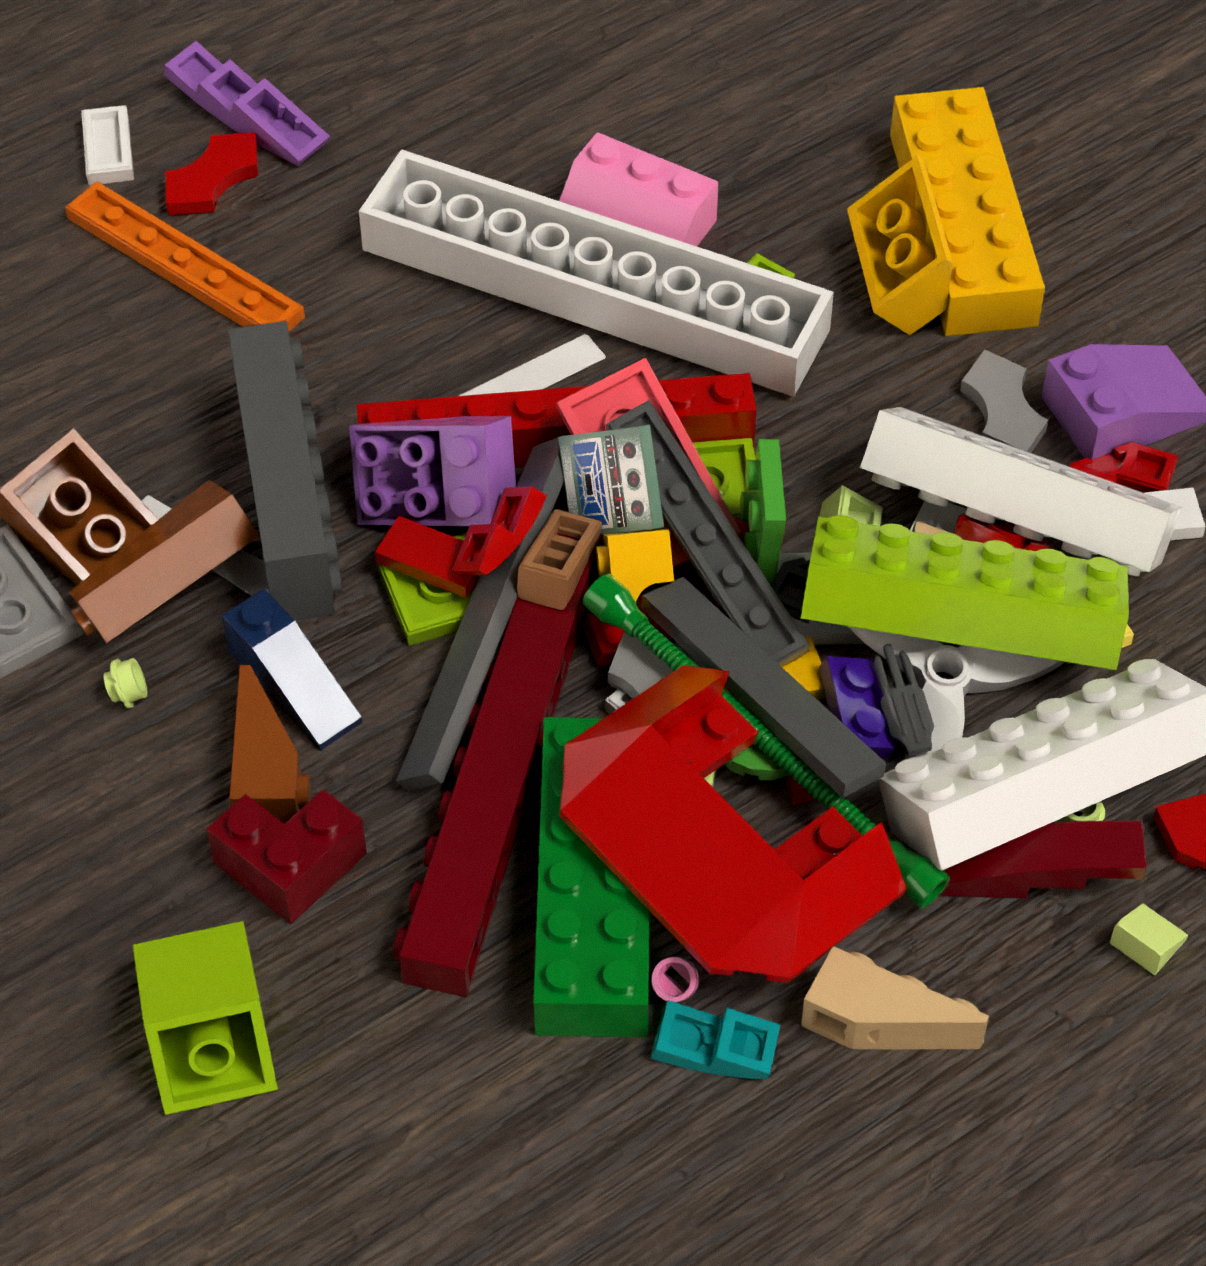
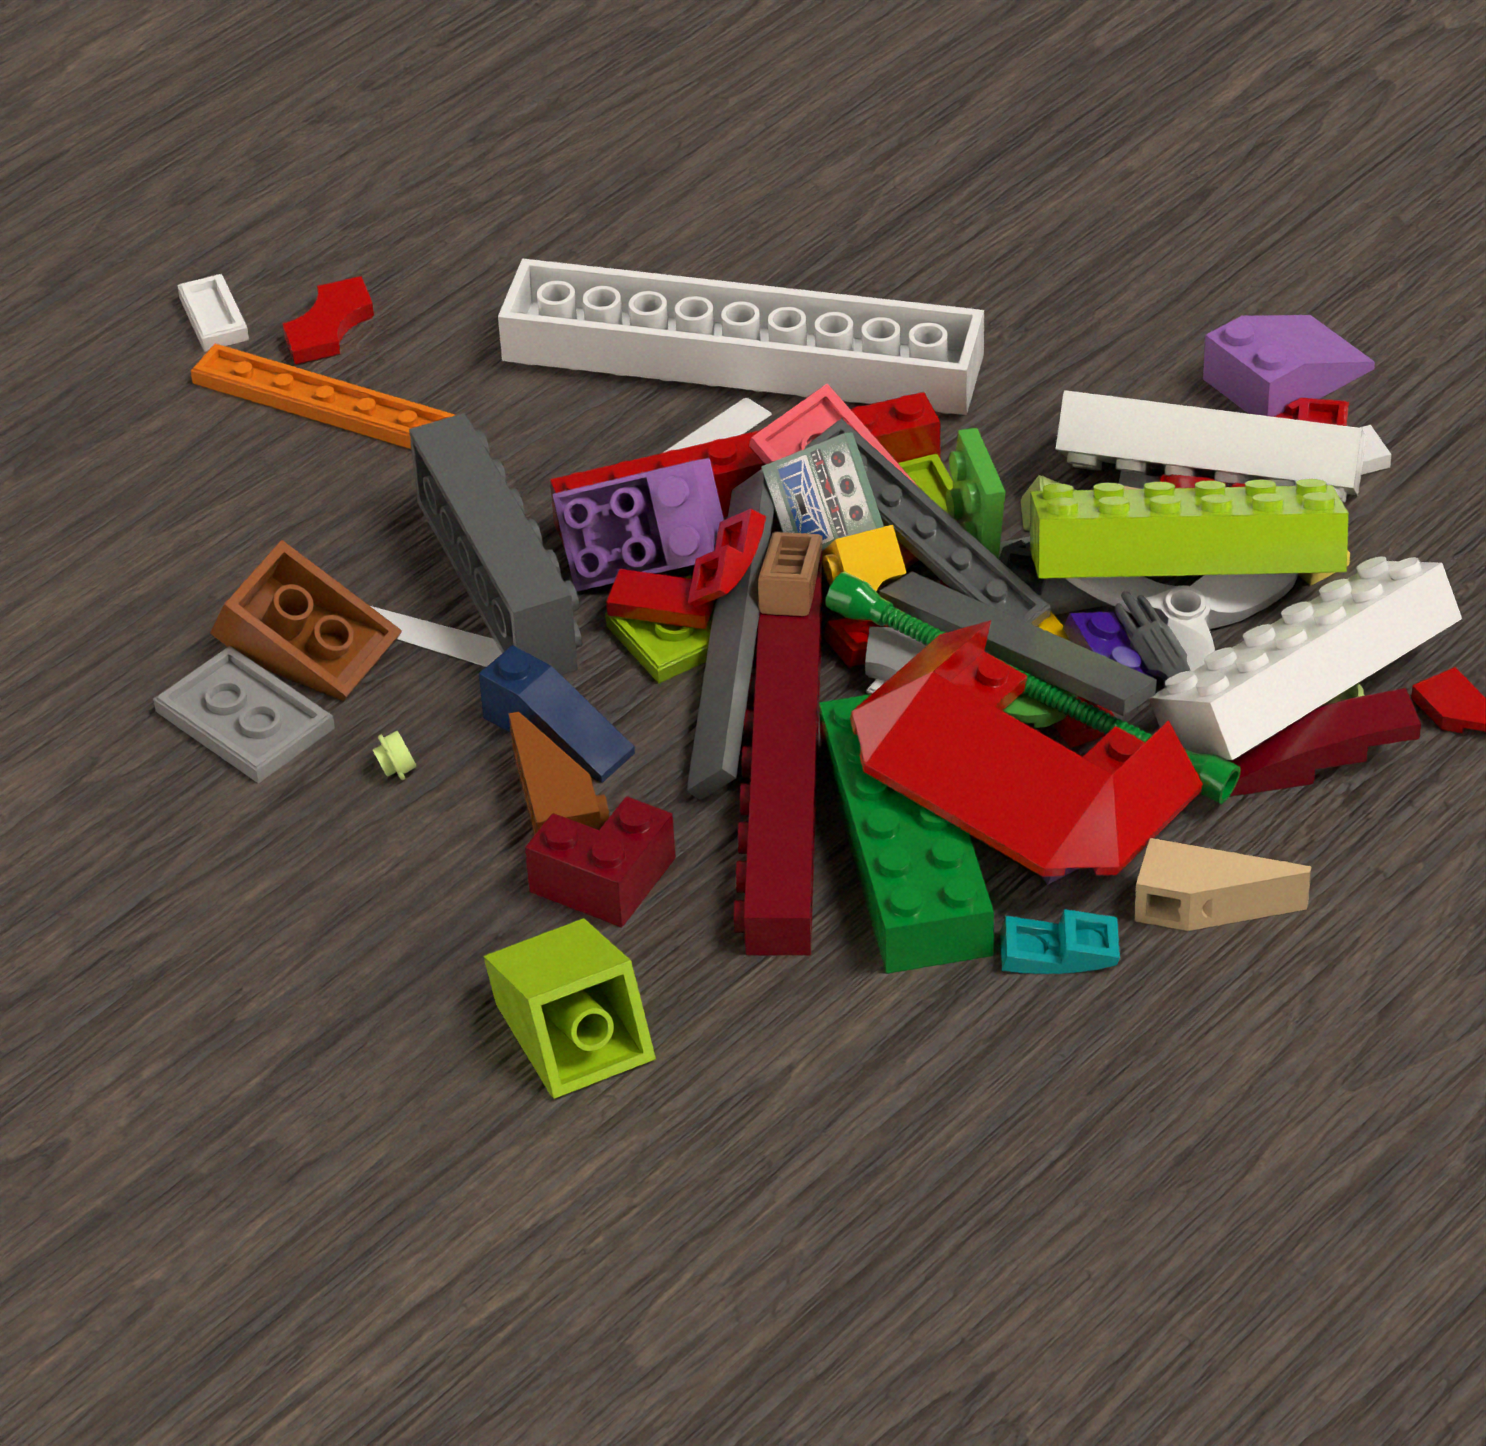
camera: 10 degrees left, 10 degrees down
slope [69,480,260,643] -> none
medium lavender slope [163,41,330,166] -> none
bright pink slope [559,132,718,247] -> none
bright pink hinge [652,957,699,1002] -> none
yellow slope [847,155,953,335] -> none
yellow brick [890,87,1045,337] -> none
light grey tile [960,349,1049,453] -> none
yellowish green slope [1110,904,1188,975] -> none

